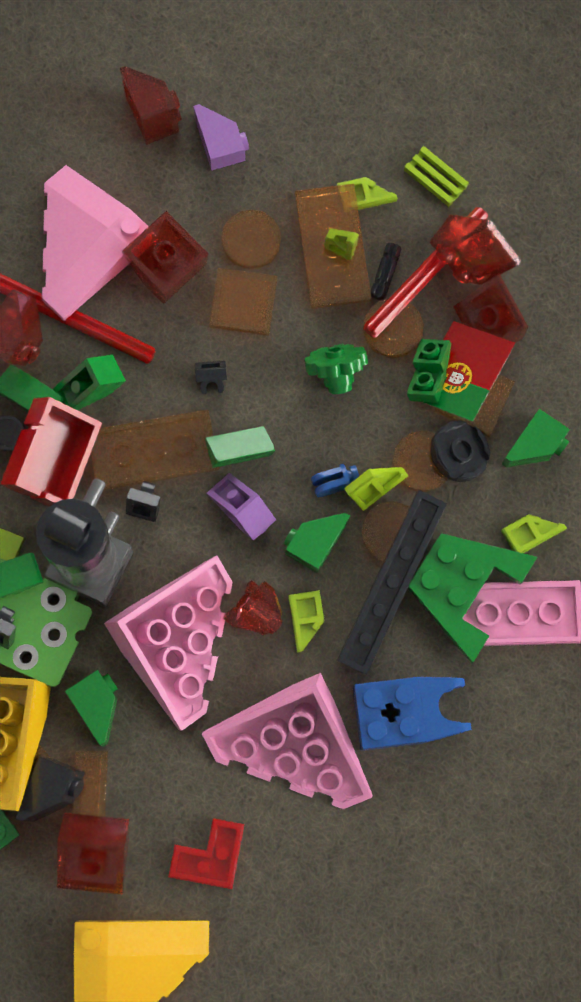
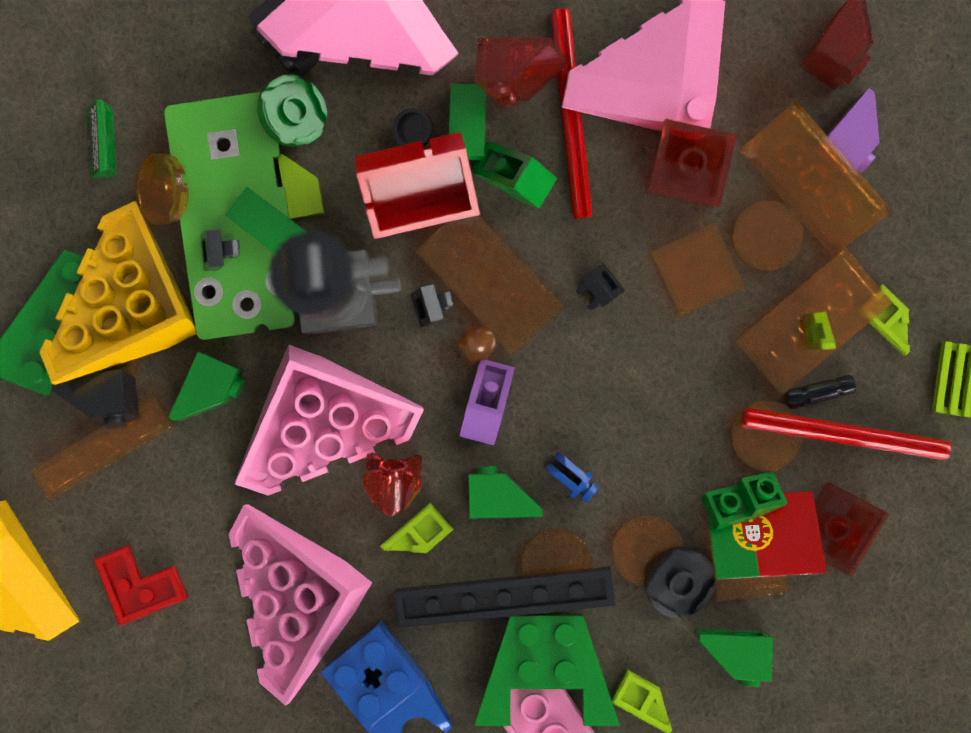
camera: 65 degrees right, 10 degrees up
clear red slope [57,813,130,895] -> none
slope [205,426,275,468] -> none
green plant [304,344,368,394] -> none
lime tile [344,467,408,511] -> none
clear red slope [430,214,521,285] -> none
none -> clear orange plate [459,326,496,363]
none -> clear orange tile [740,101,891,257]

